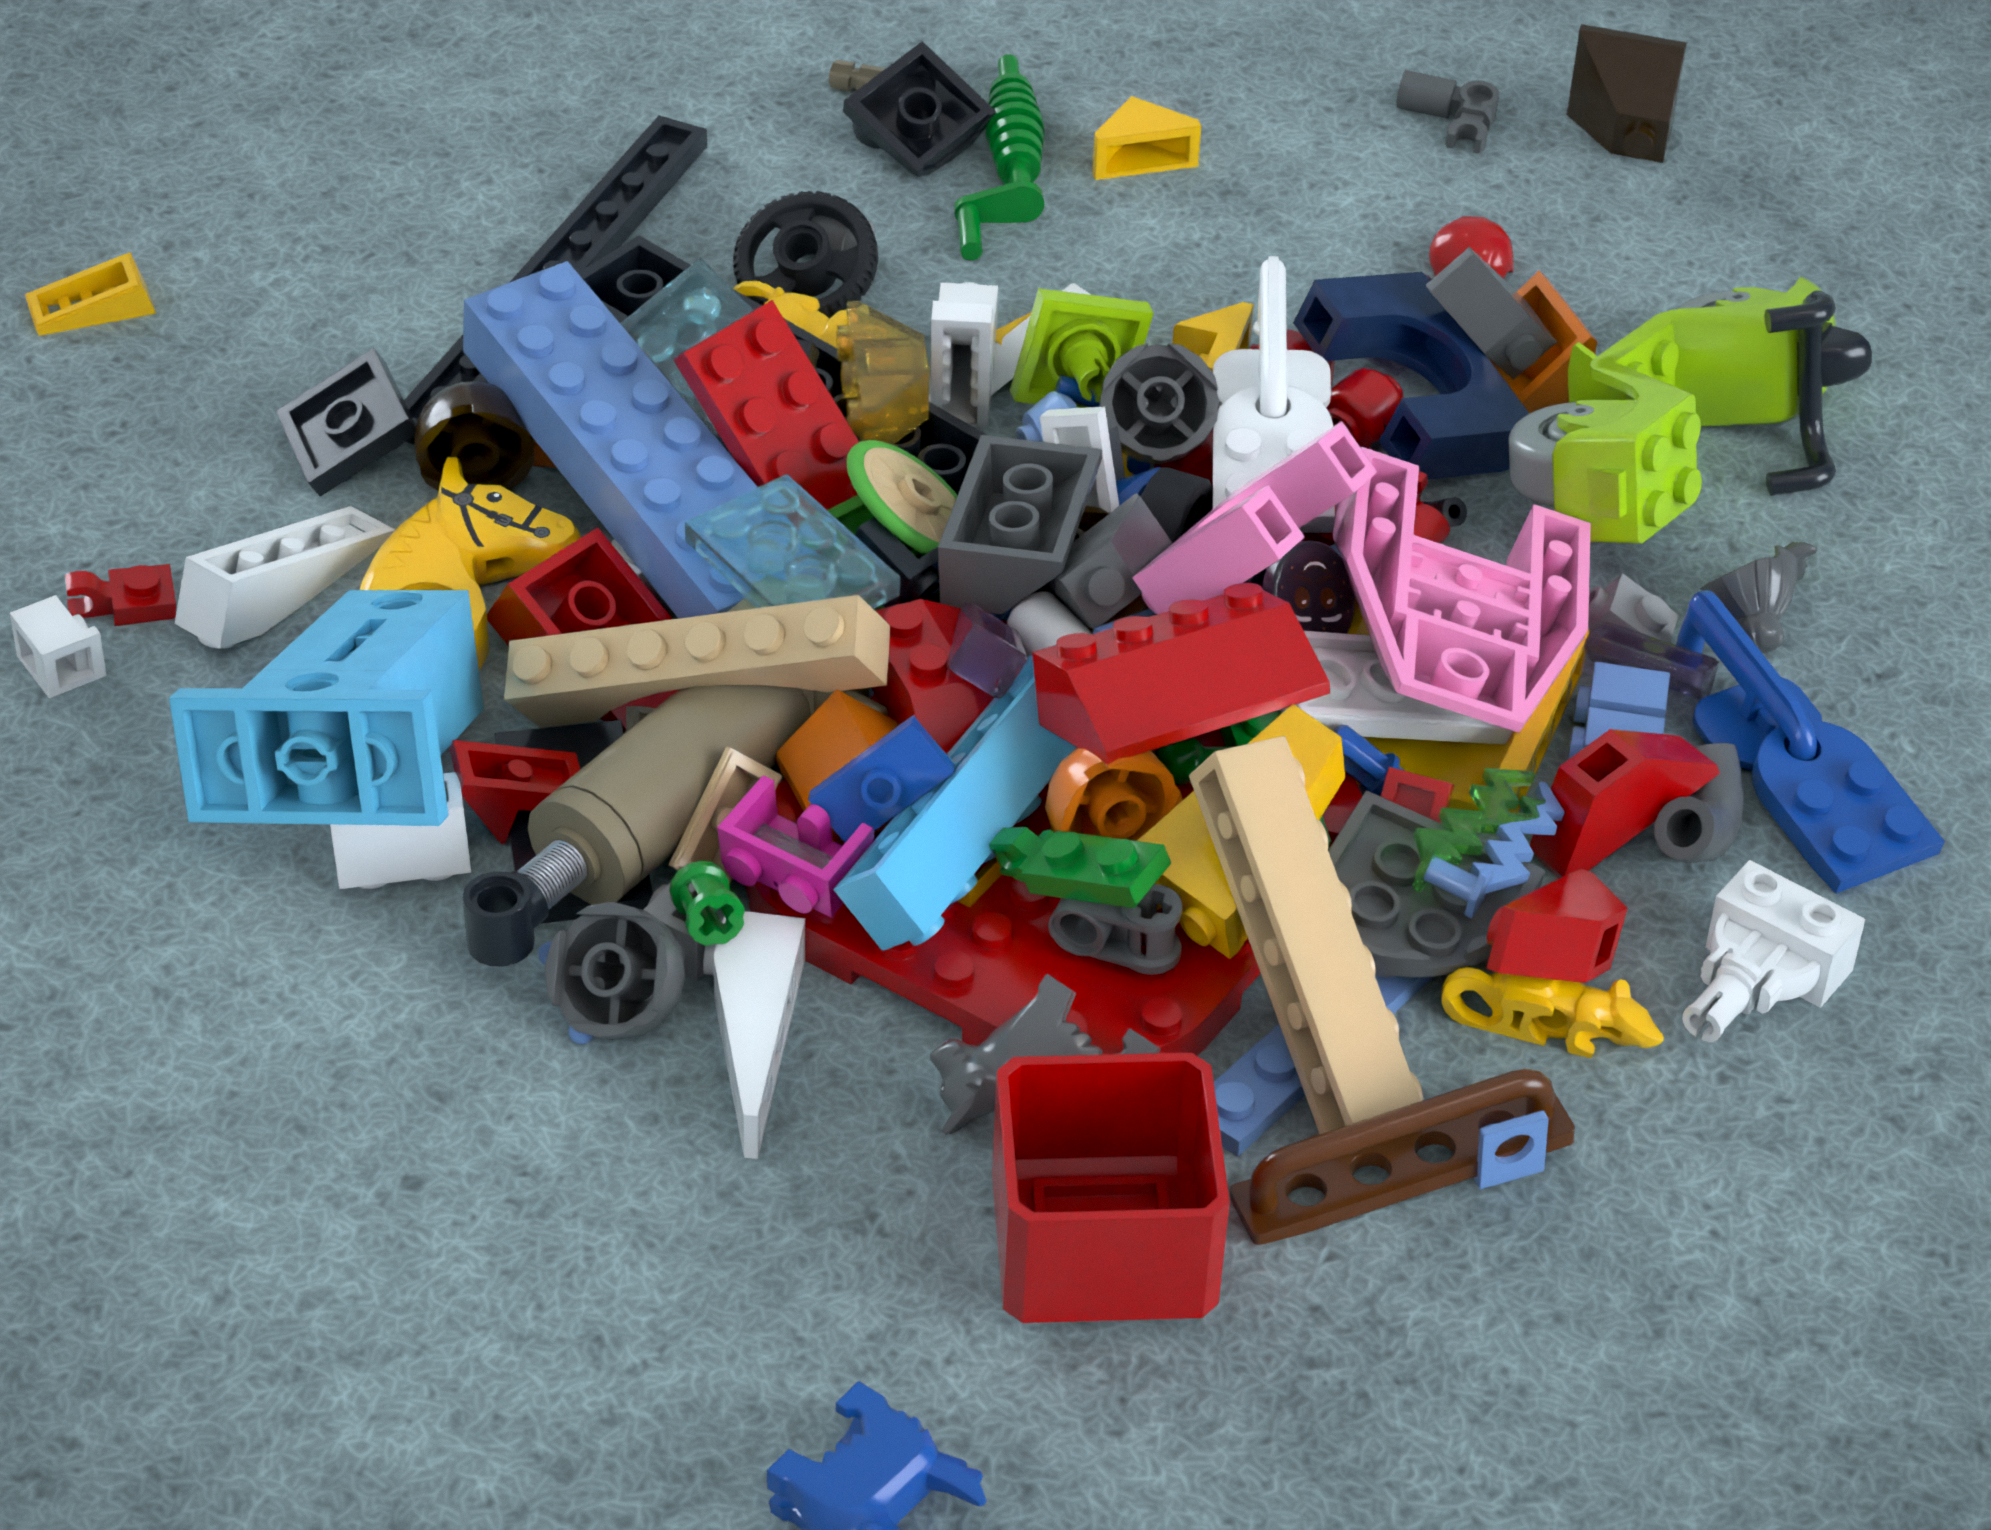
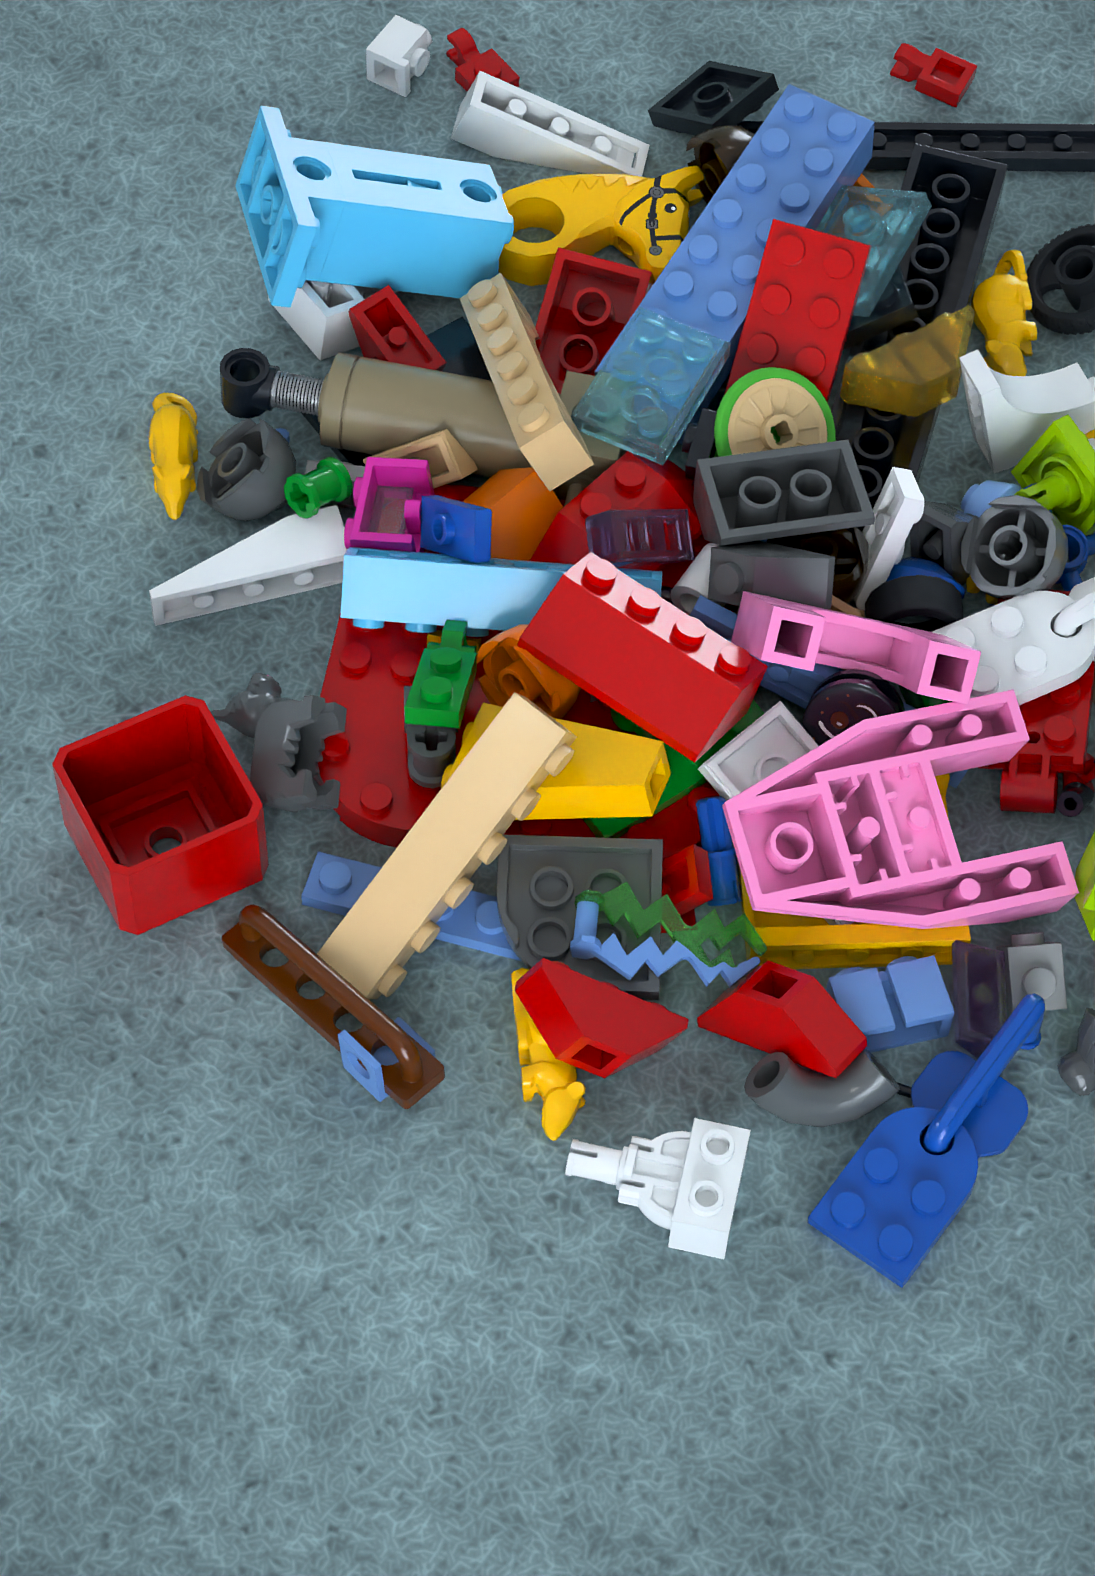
camera: 65 degrees right, 15 degrees up
none -> yellow animal [148,393,198,520]
none -> red plate [890,43,978,108]

